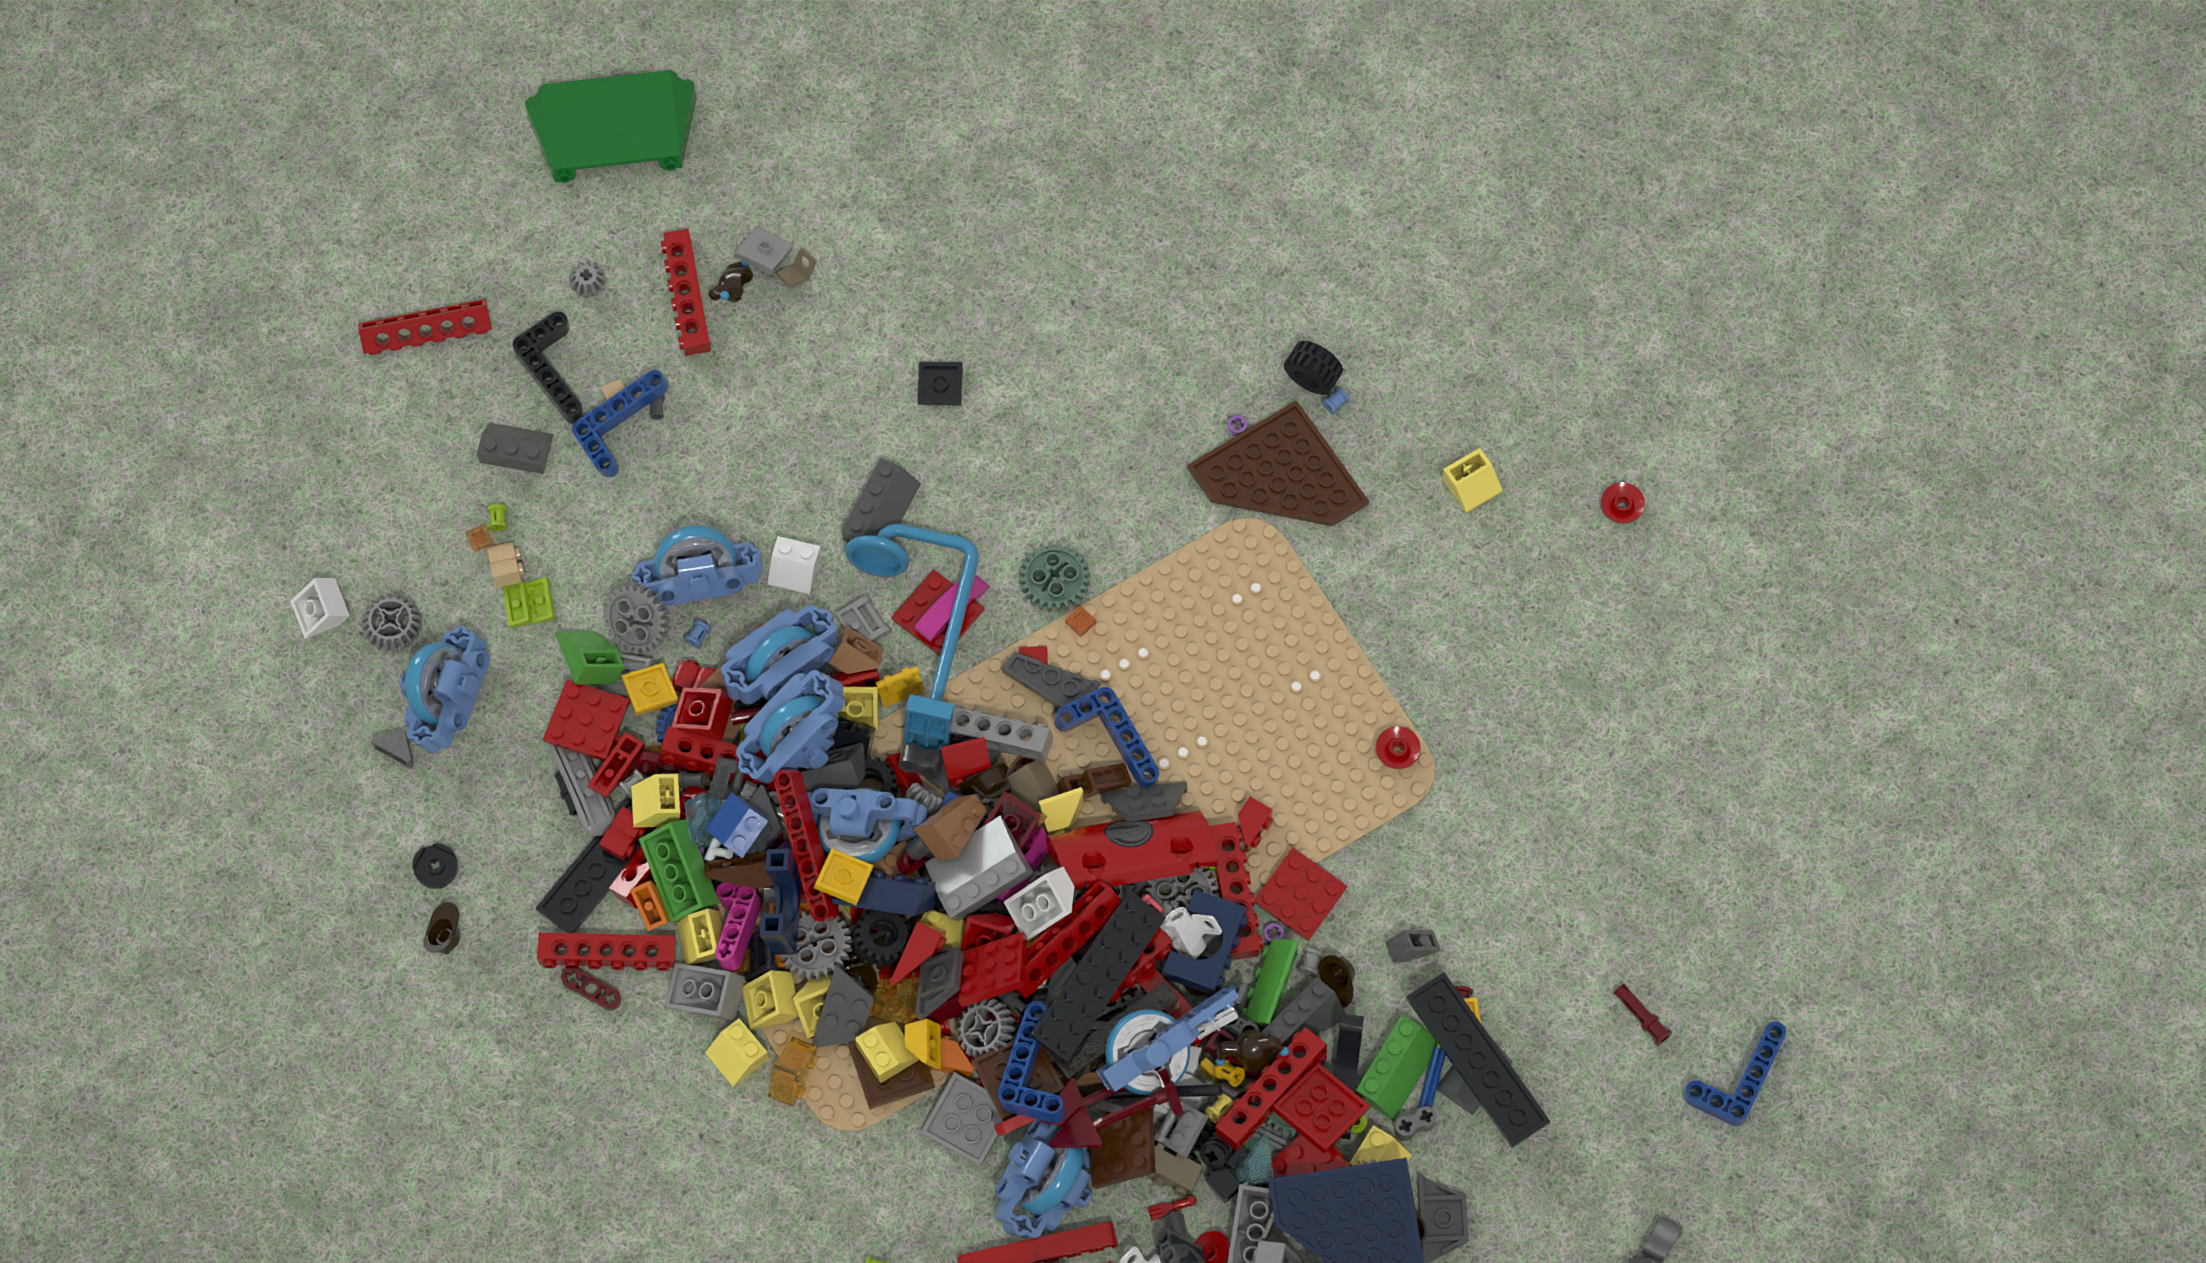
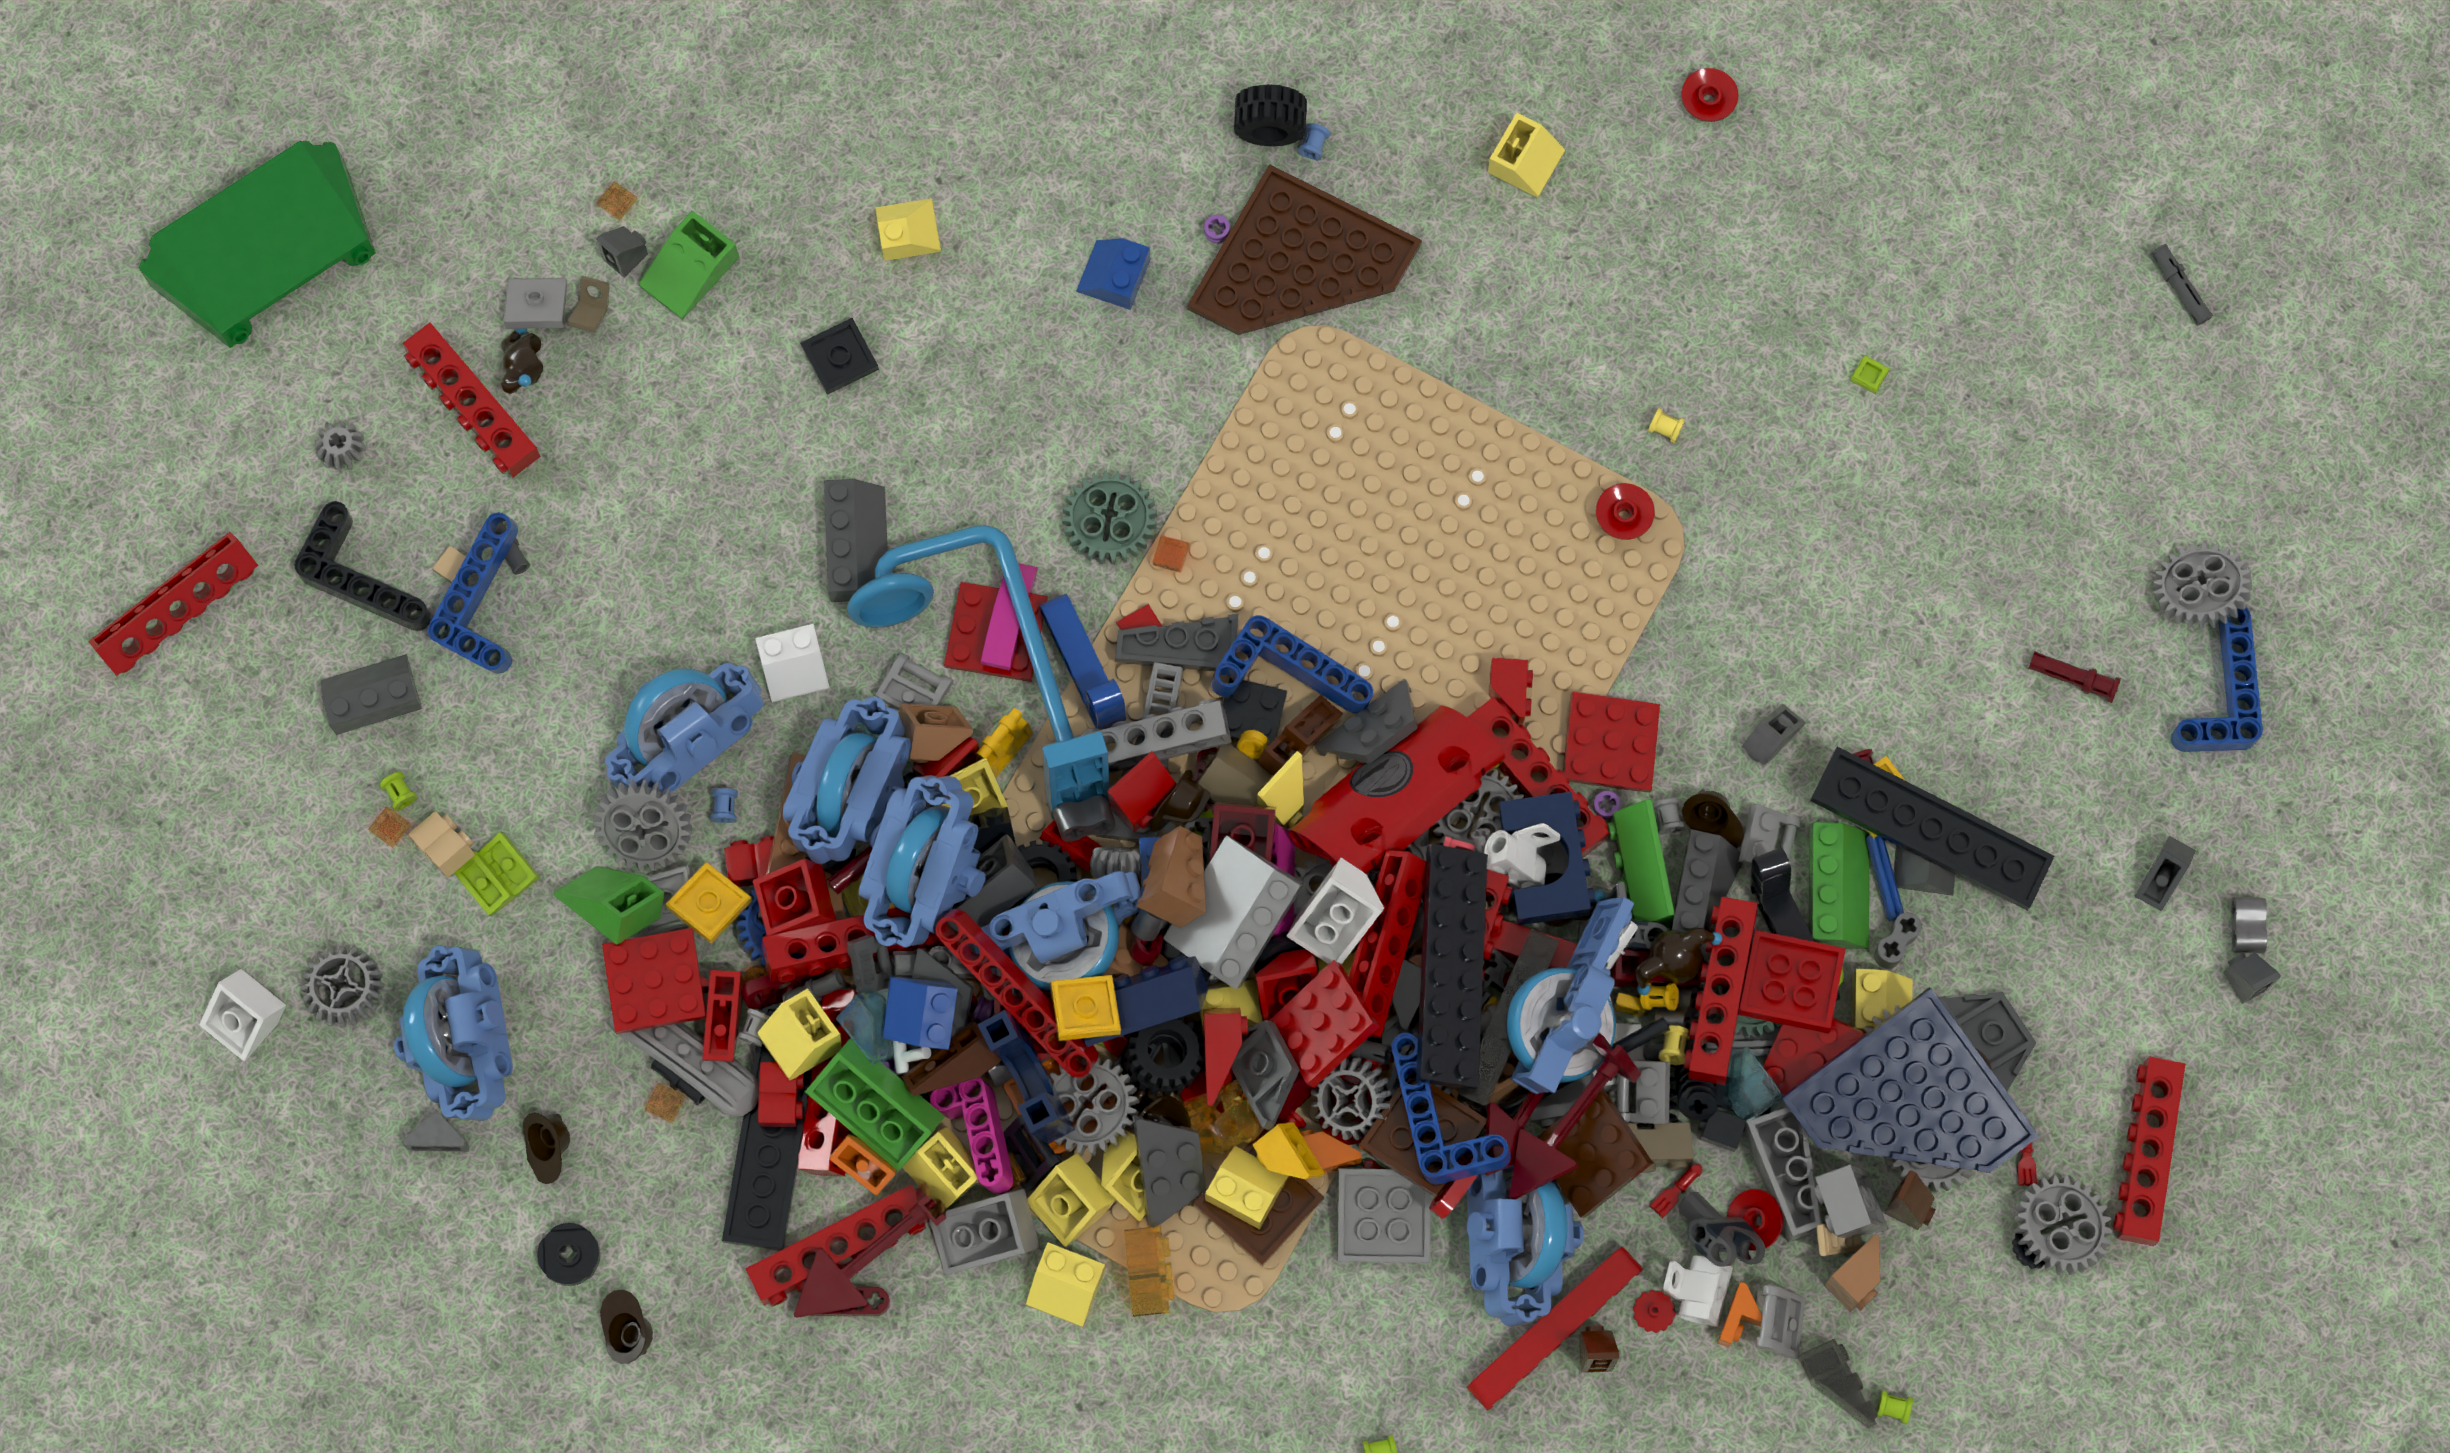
camera: 30 degrees left, 5 degrees up
none -> dark brown piece [523,1112,570,1184]
none -> clear orange tile [596,181,638,221]
none -> dark grey slope [596,226,648,278]
none -> bright green slope [638,211,739,320]
none -> clear orange tile [644,1083,686,1124]
none -> dark red piece [794,1182,946,1318]
none -> light yellow slope [875,198,941,261]
none -> blue beam [1039,594,1126,730]
none -> blue slope [1076,238,1151,310]
none -> light grey slope [1143,662,1183,716]
none -> black plate [1222,678,1287,745]
none -> yellow tile [1237,730,1269,759]
none -> light yellow bush [1648,408,1685,443]
none -> light grey plate [1738,804,1801,867]
none -> lime tile [1850,355,1890,395]
none -> dark grey slope [2135,836,2196,911]
none -> dark grey pin [2151,244,2213,326]
none -> light grey gear [2154,542,2252,629]

